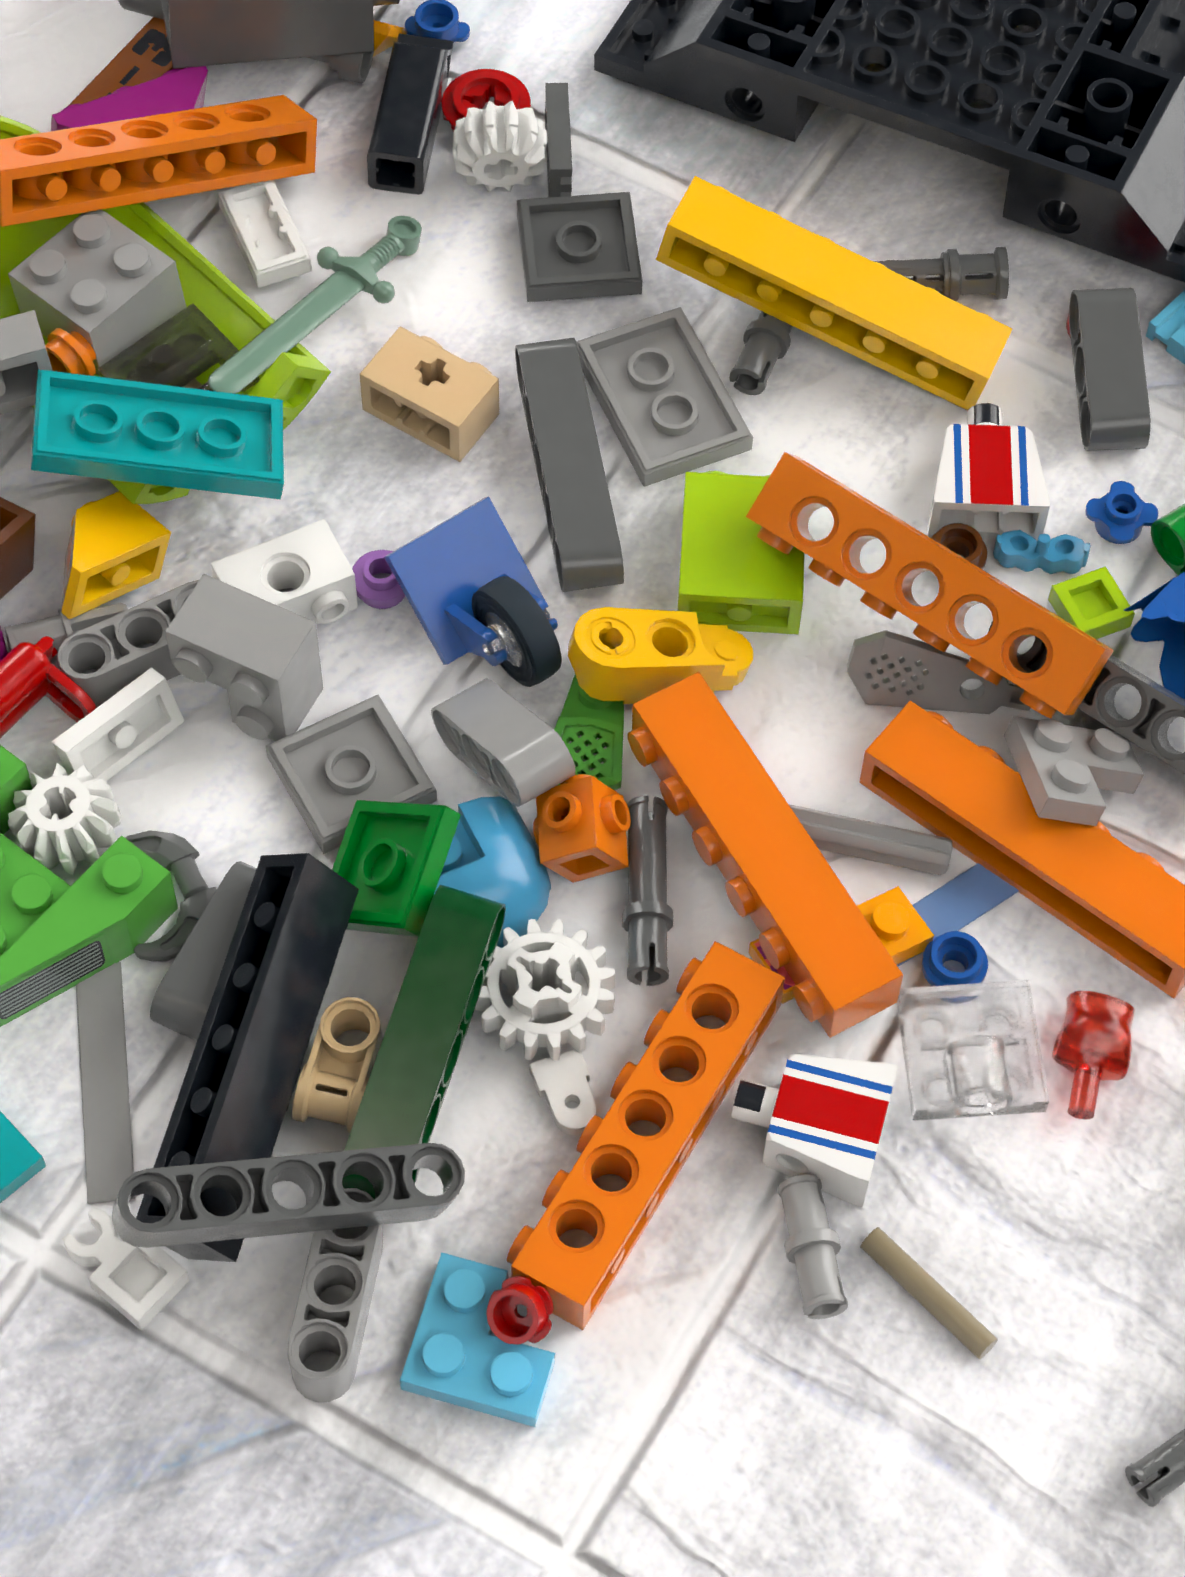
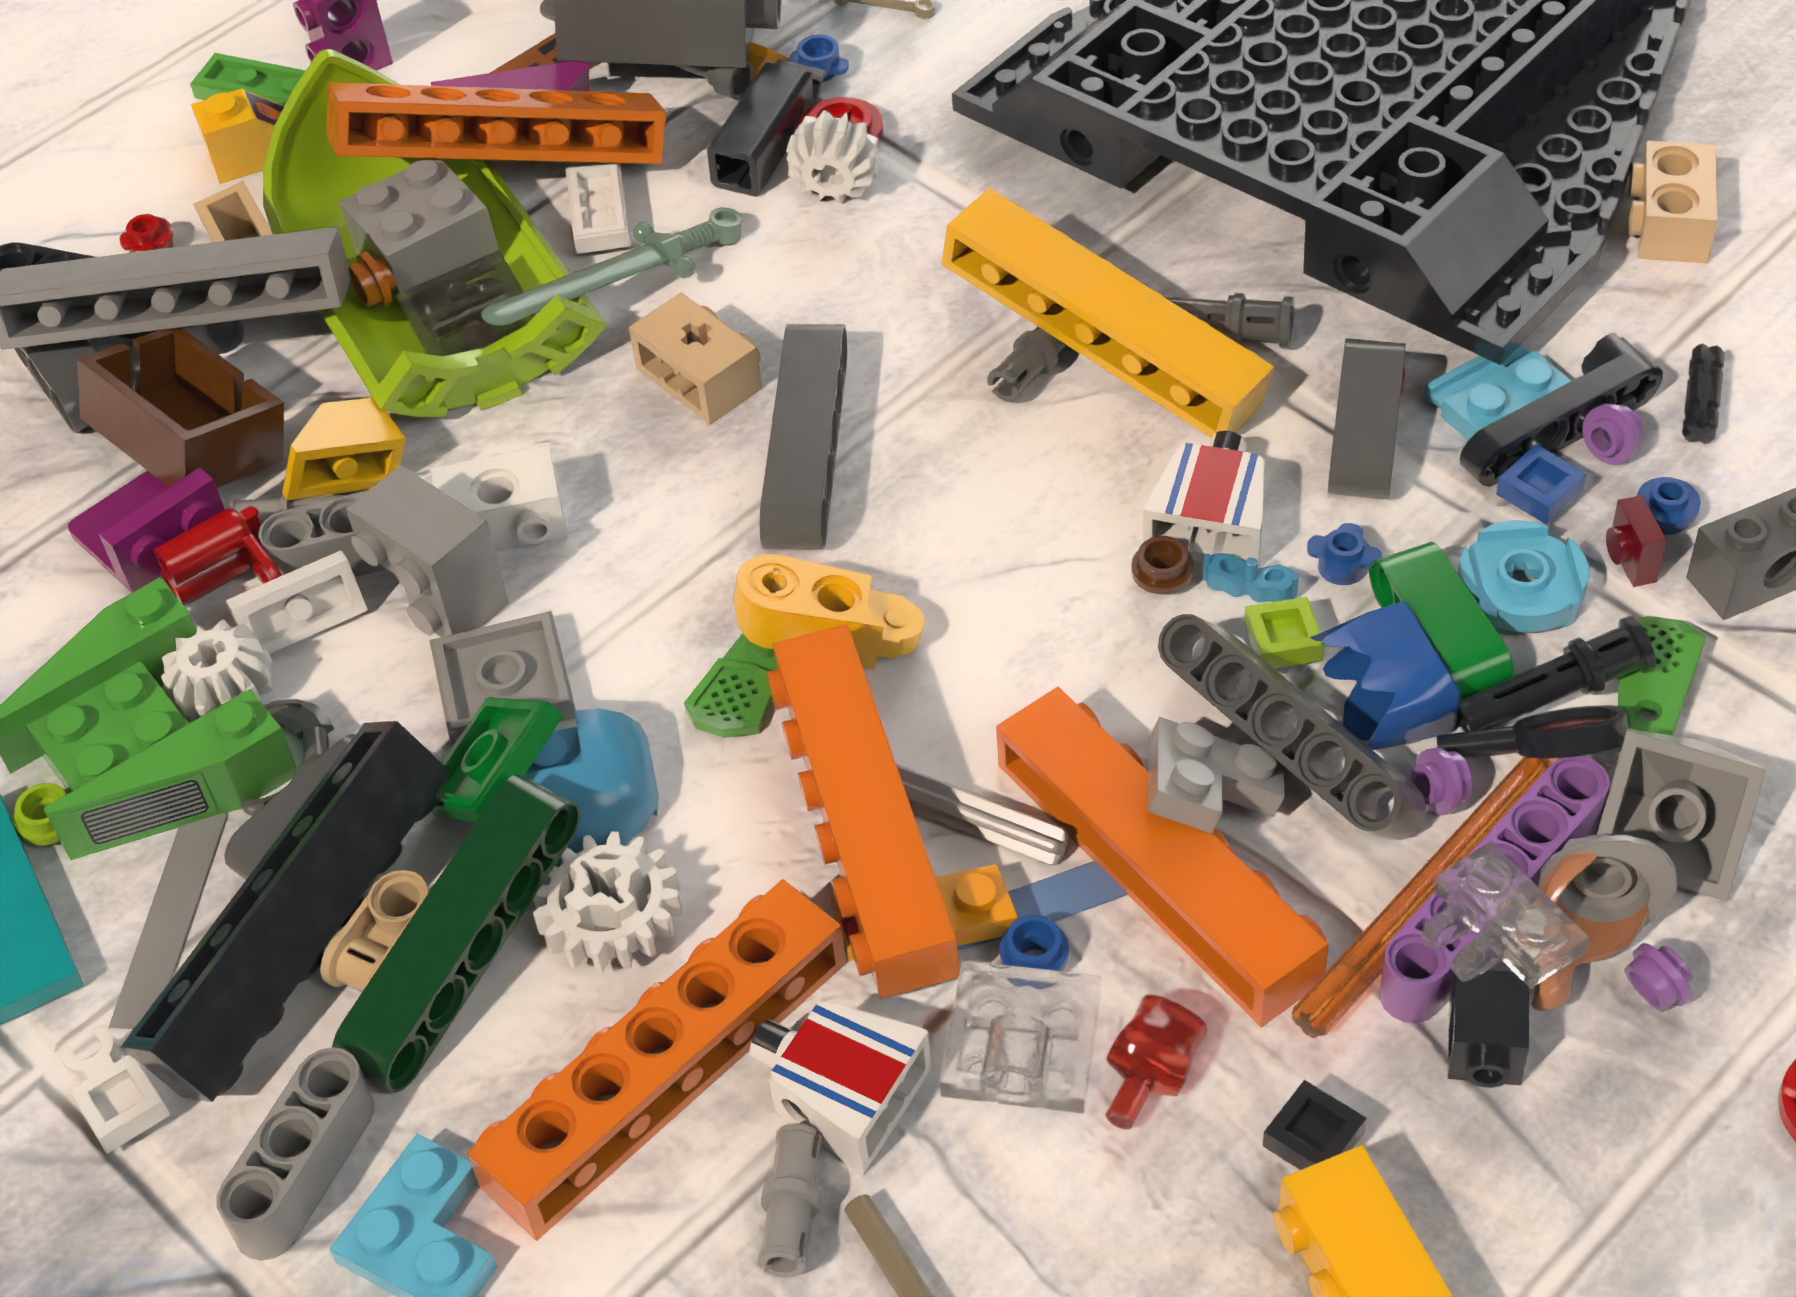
camera: 20 degrees right, 10 degrees down
teal tile [31,369,284,500] -> none
dark grey beam [112,1143,465,1248] -> none
medium lavender plate [352,550,405,609] -> none
plate [384,497,562,687] -> none
light grey beam [431,678,576,807] -> none
red plate [487,1276,554,1345] -> none
dark grey plate [517,192,643,302] -> none
white piece [529,1049,597,1136] -> none
orange brick [533,774,631,883] -> none
dark grey tile [545,83,572,197] -> none
light grey tile [576,307,753,487] -> none
dark grey pin [622,796,673,986] -> none
lime panel [677,471,805,635] -> none
orange brick [746,452,1114,719] -> none
light grey piece [847,630,1030,714] -> none

